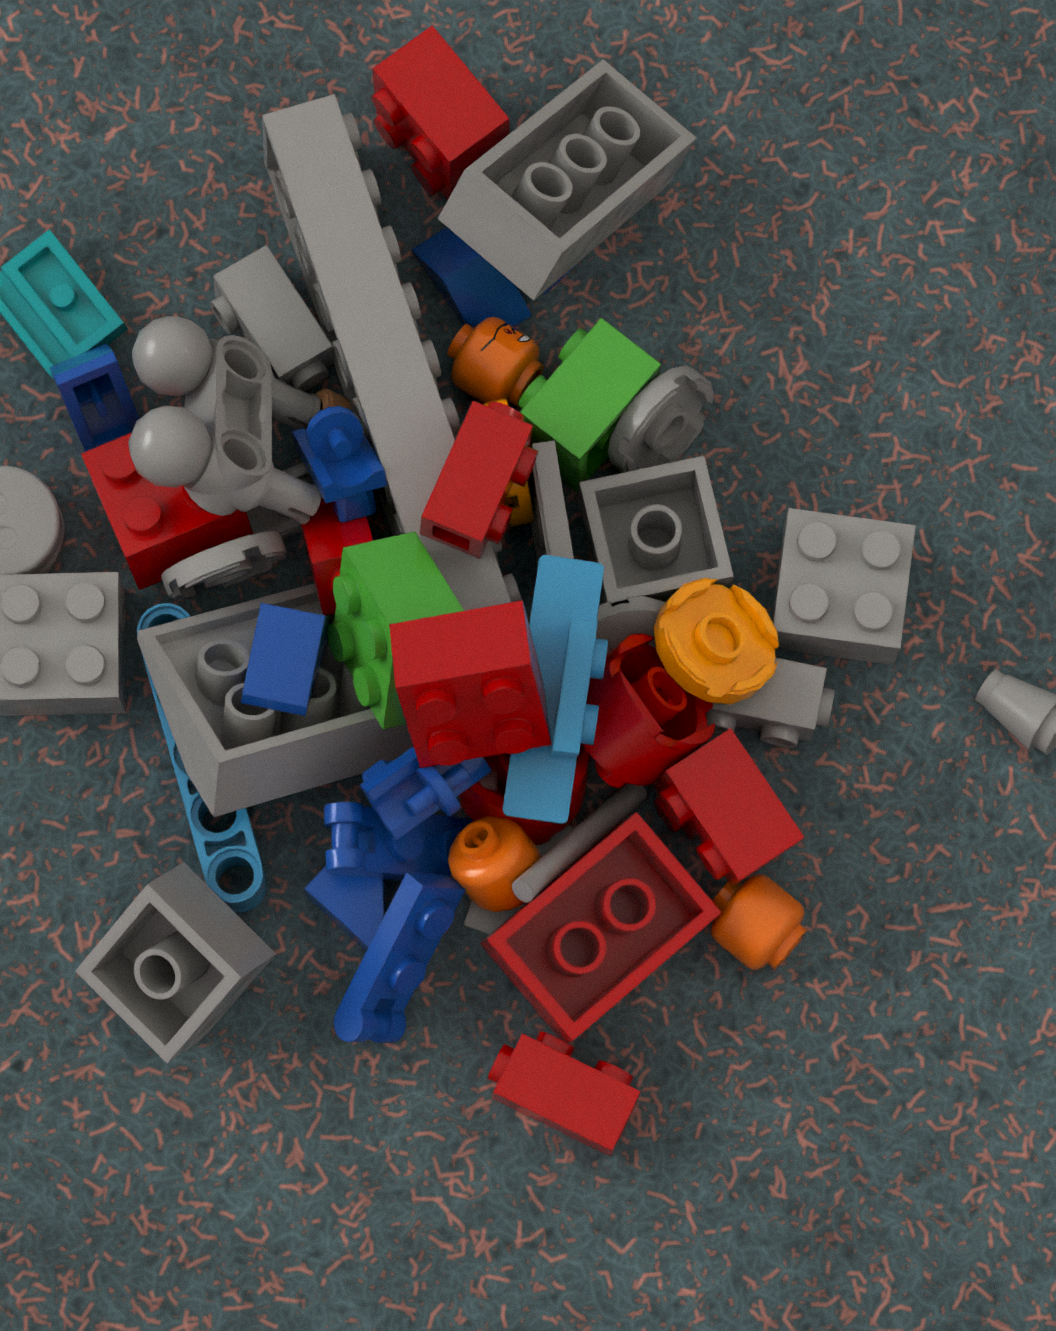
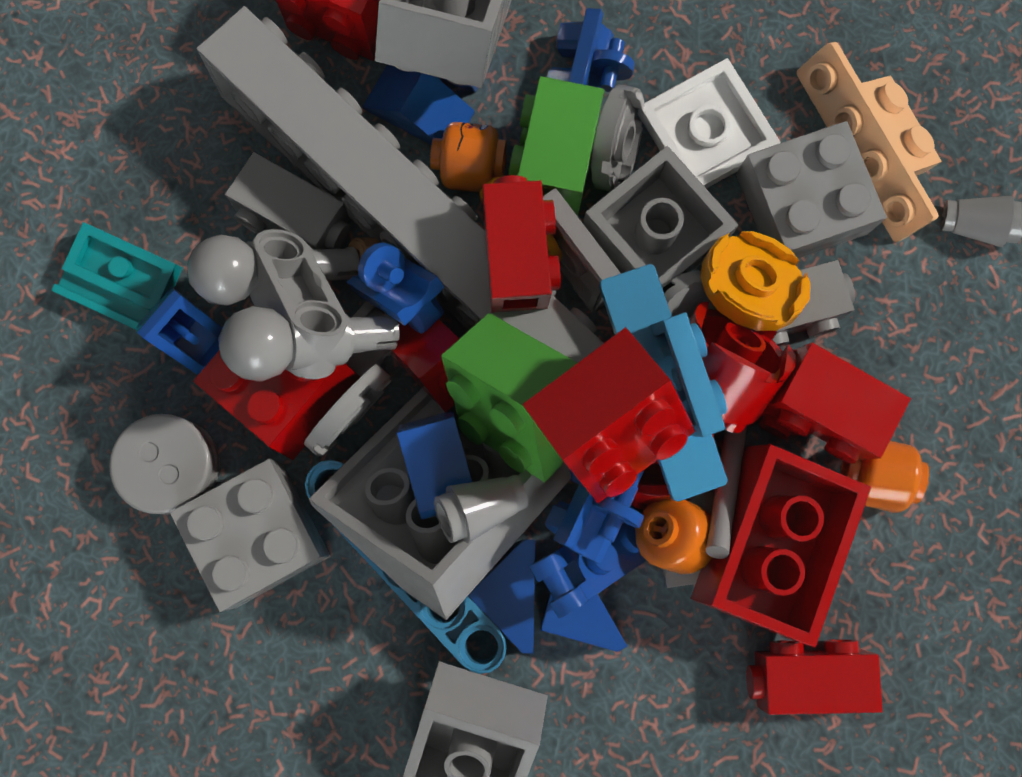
camera: 25 degrees left, 5 degrees up
blue plate [334,872,466,1043] -> none
none -> light grey cone [434,475,528,543]
none -> blue slope [468,539,535,654]
none -> blue hips [547,8,635,92]
none -> white plate [637,58,781,189]
none -> light nougat bracket [797,42,942,242]

